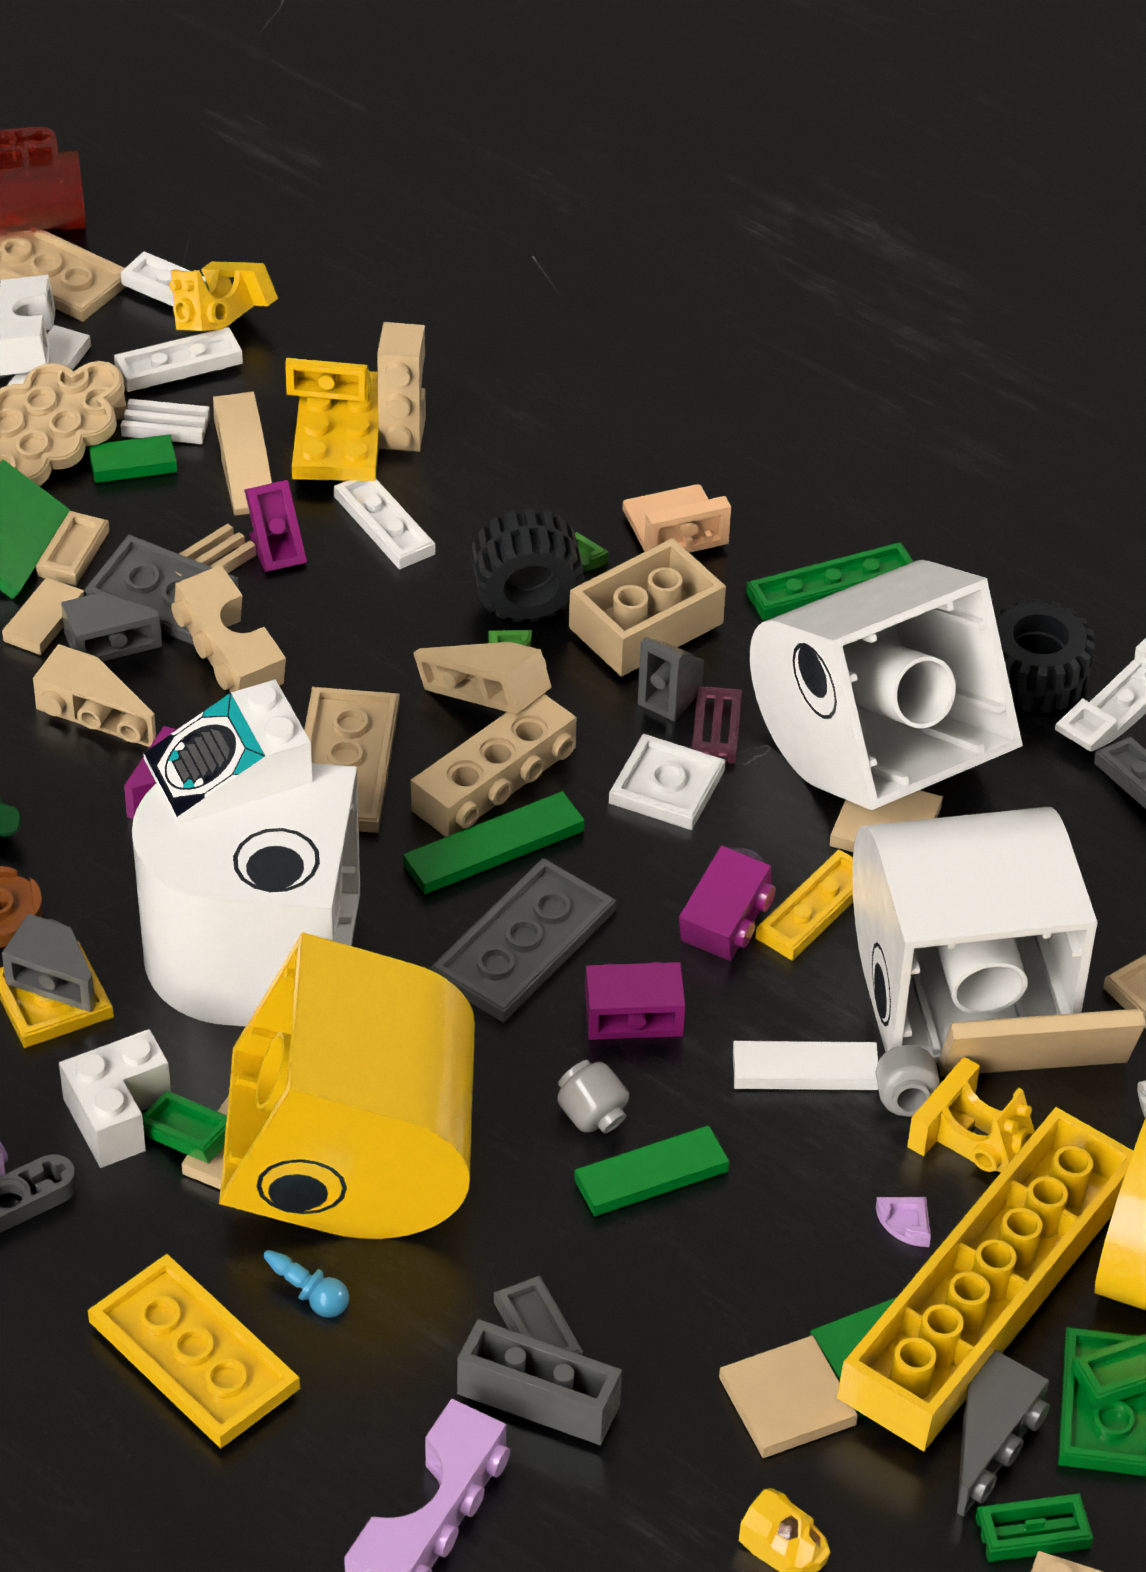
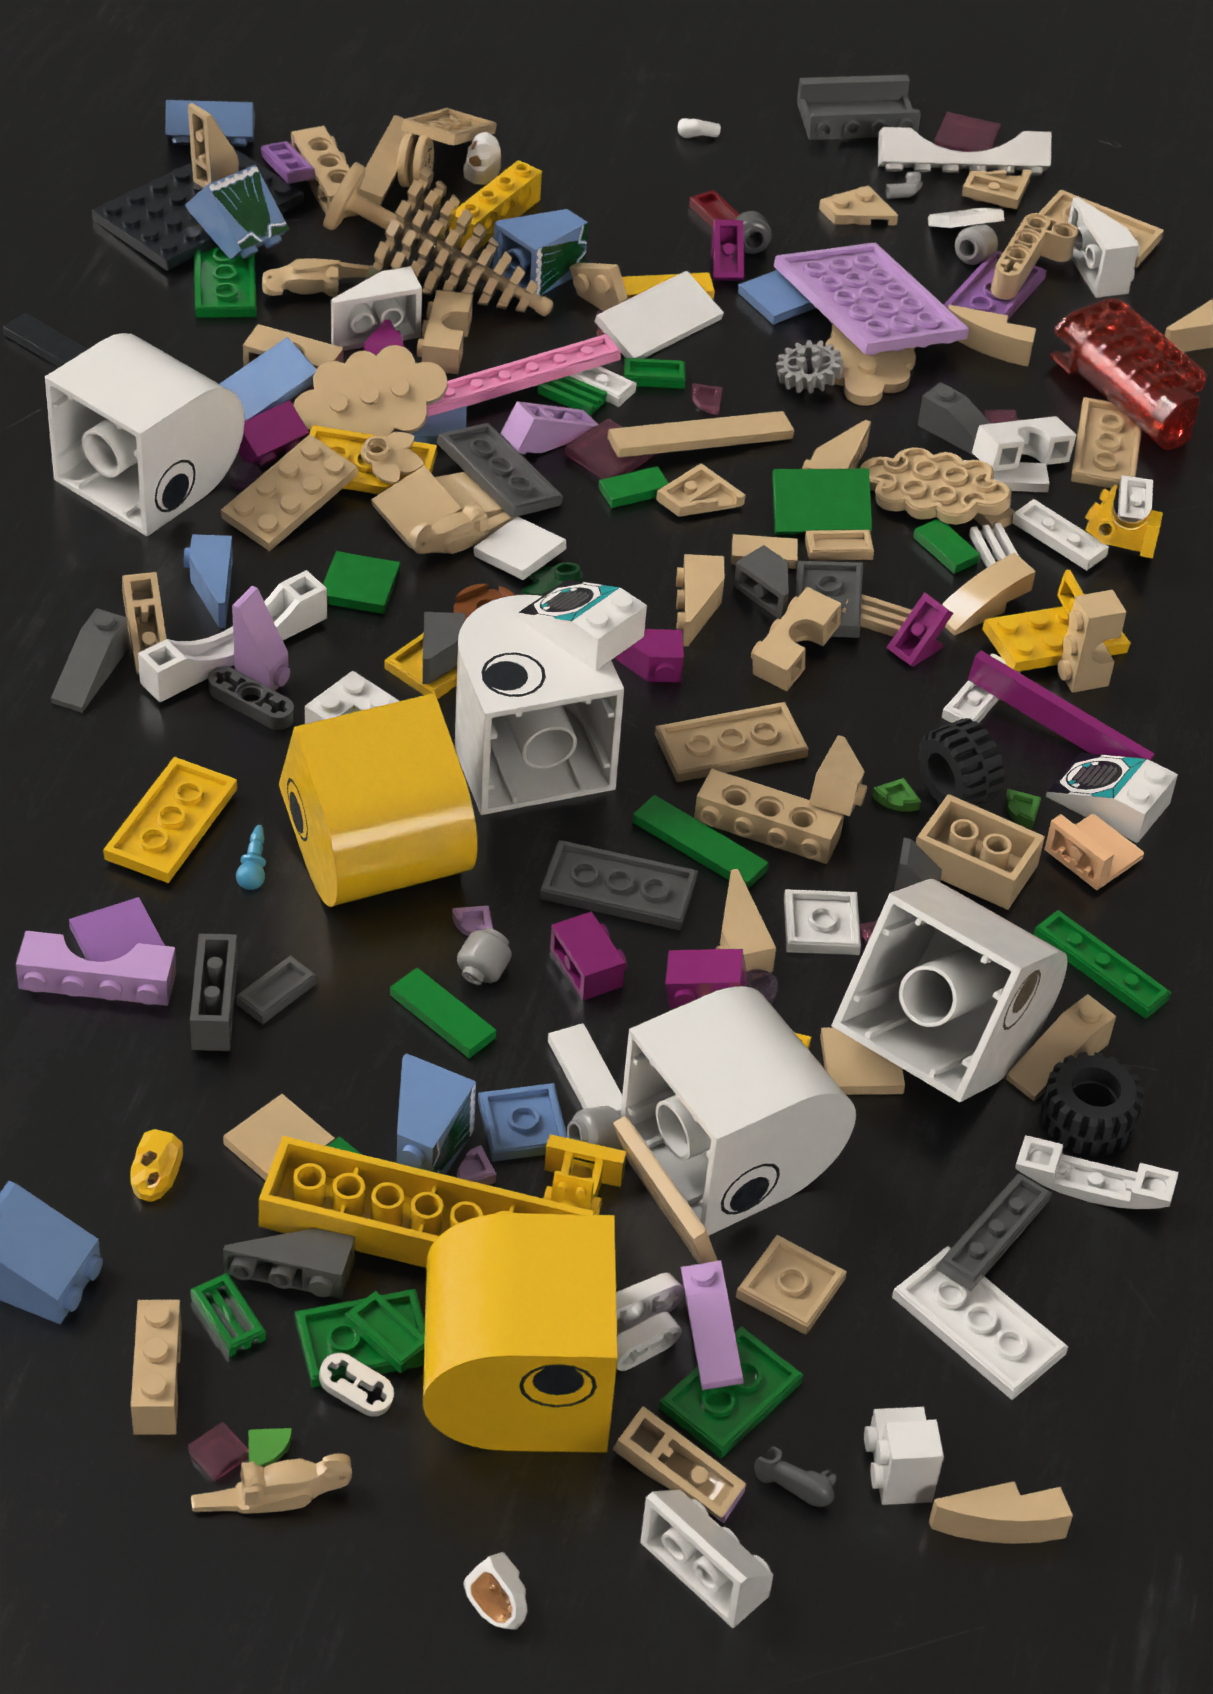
camera: 65 degrees right, 0 degrees up
none -> medium lavender tile [69,897,165,962]
none -> medium blue slope [397,1053,476,1175]
none -> lavender tile [452,905,493,936]
none -> medium blue tile [478,1083,567,1162]
none -> tan slope [716,869,776,978]
none -> magenta tile [968,650,1155,761]
none -> white slope [1046,753,1178,843]

